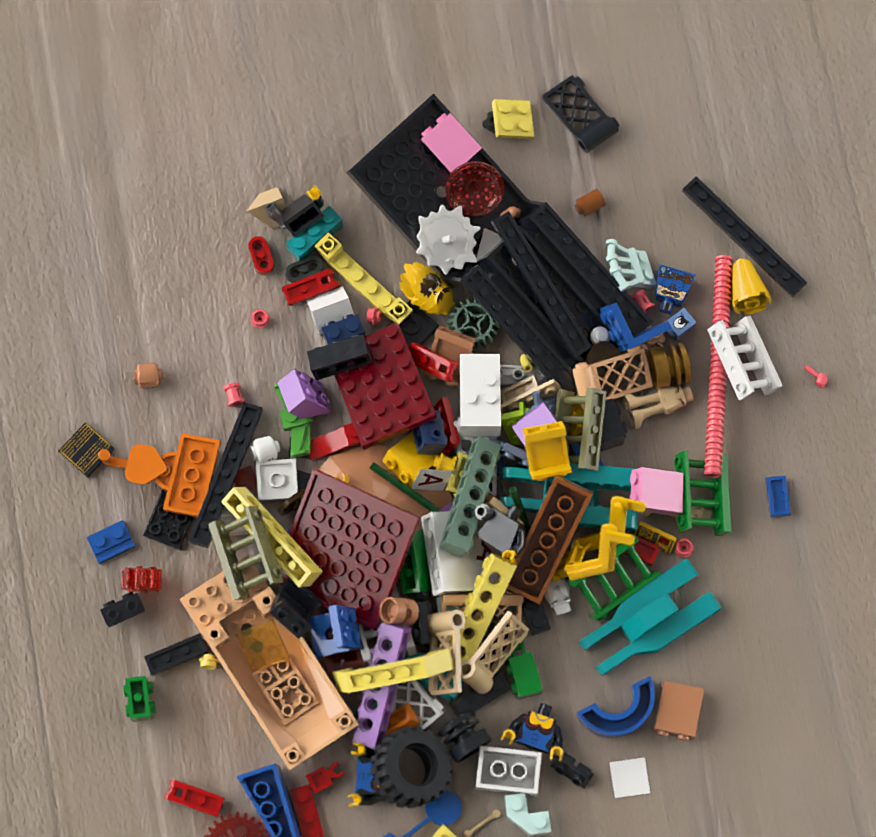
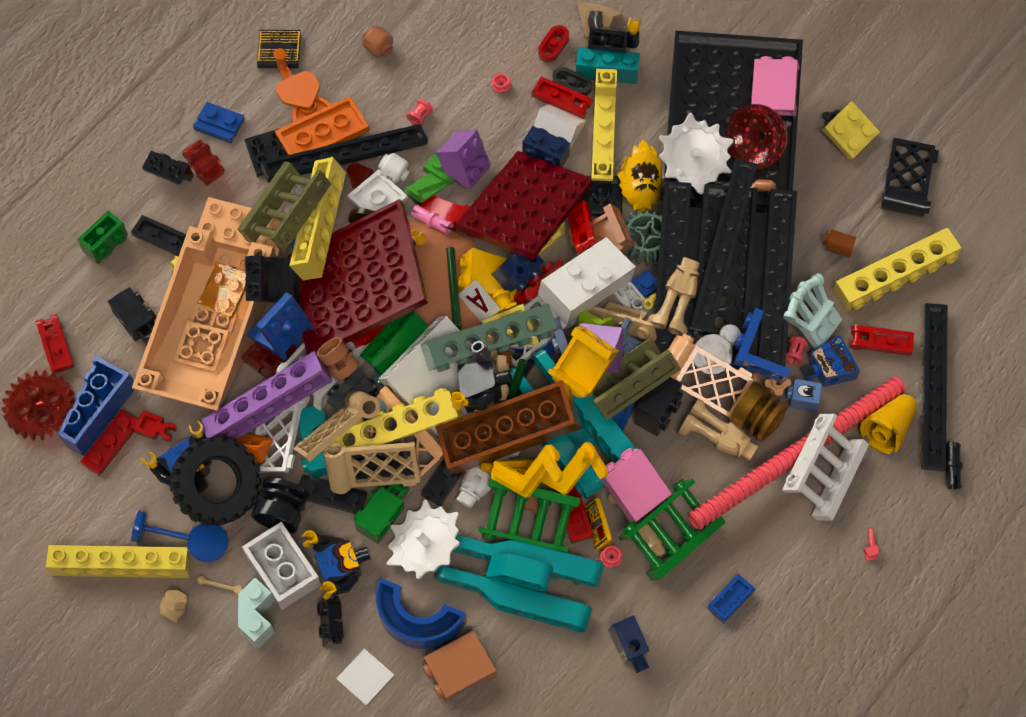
camera: 50 degrees right, 10 degrees down
black brick [307,334,372,381] -> none
light yellow slope [332,648,454,693] -> none
coral plate [367,307,382,326] -> none
none -> black brick [107,287,157,347]
none -> white piece [387,499,460,579]
none -> bright pink pin [411,205,454,235]
none -> dark blue torso [608,615,649,674]
none -> blue plate [631,270,657,299]
none -> tan piece [647,257,700,336]
none -> light yellow brick [833,227,962,312]
none -> red plate [850,325,914,356]
none -> black pin [946,442,963,490]

